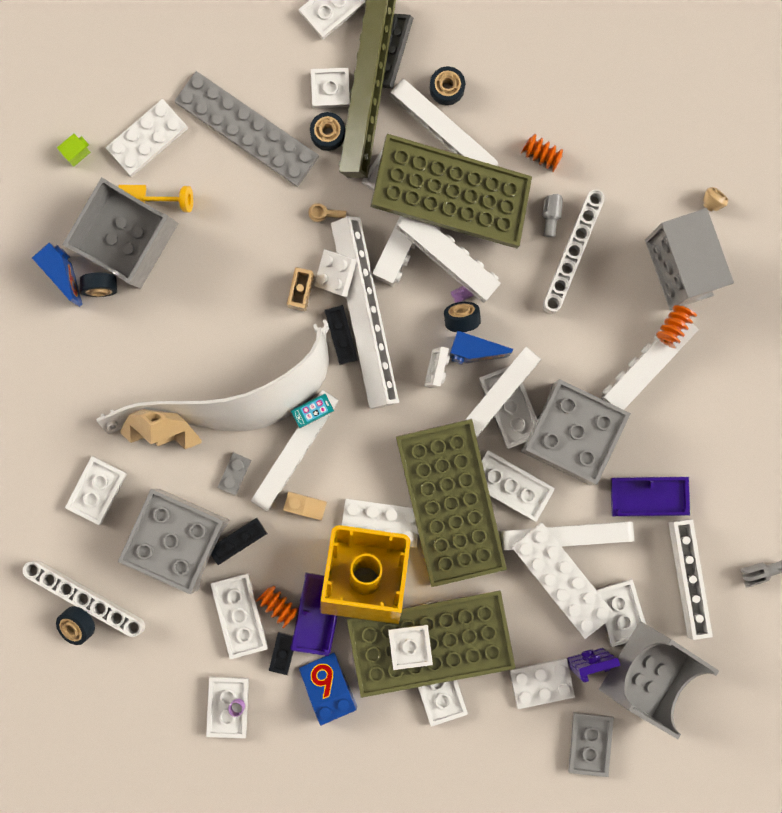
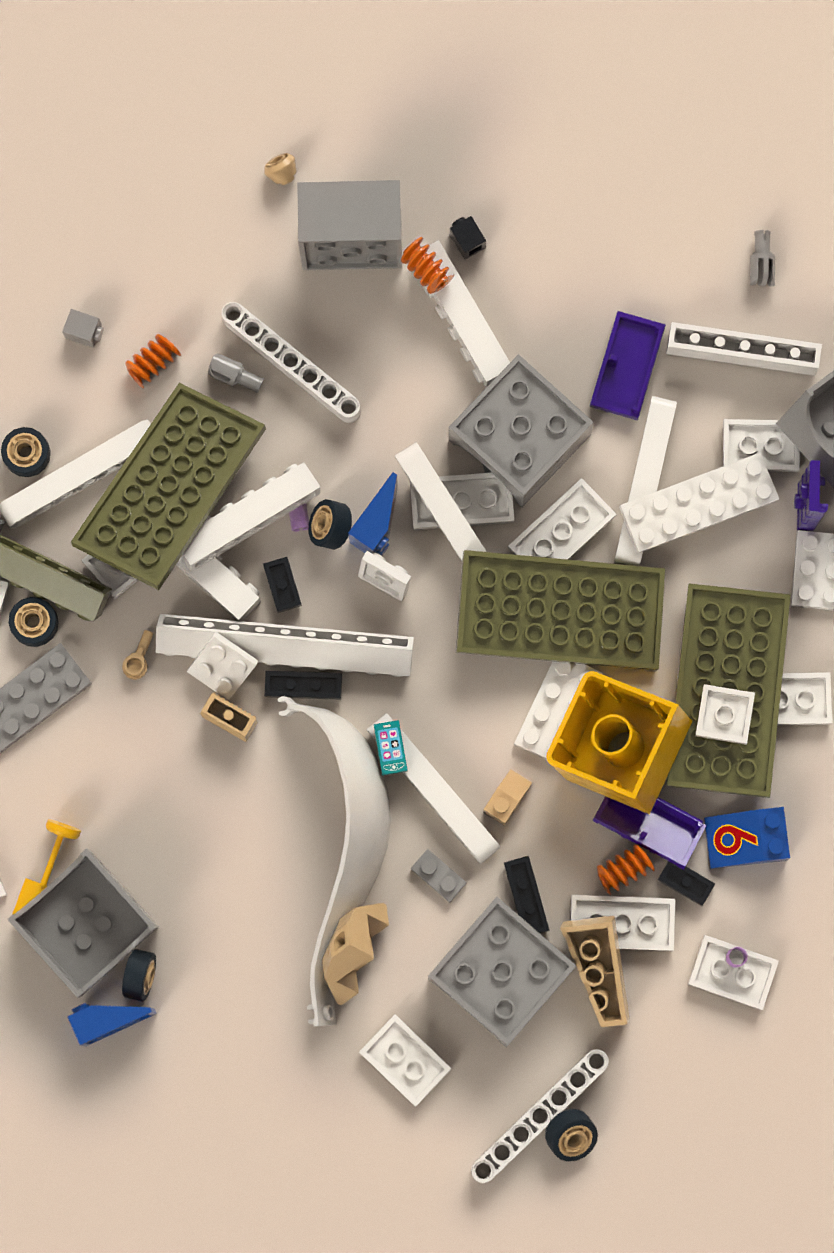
camera: 70 degrees left, 5 degrees down
none -> light grey brick [62,309,104,347]
none -> black plate [263,557,302,613]
none -> black brick [450,216,486,260]
none -> tan wedge [560,916,629,1027]

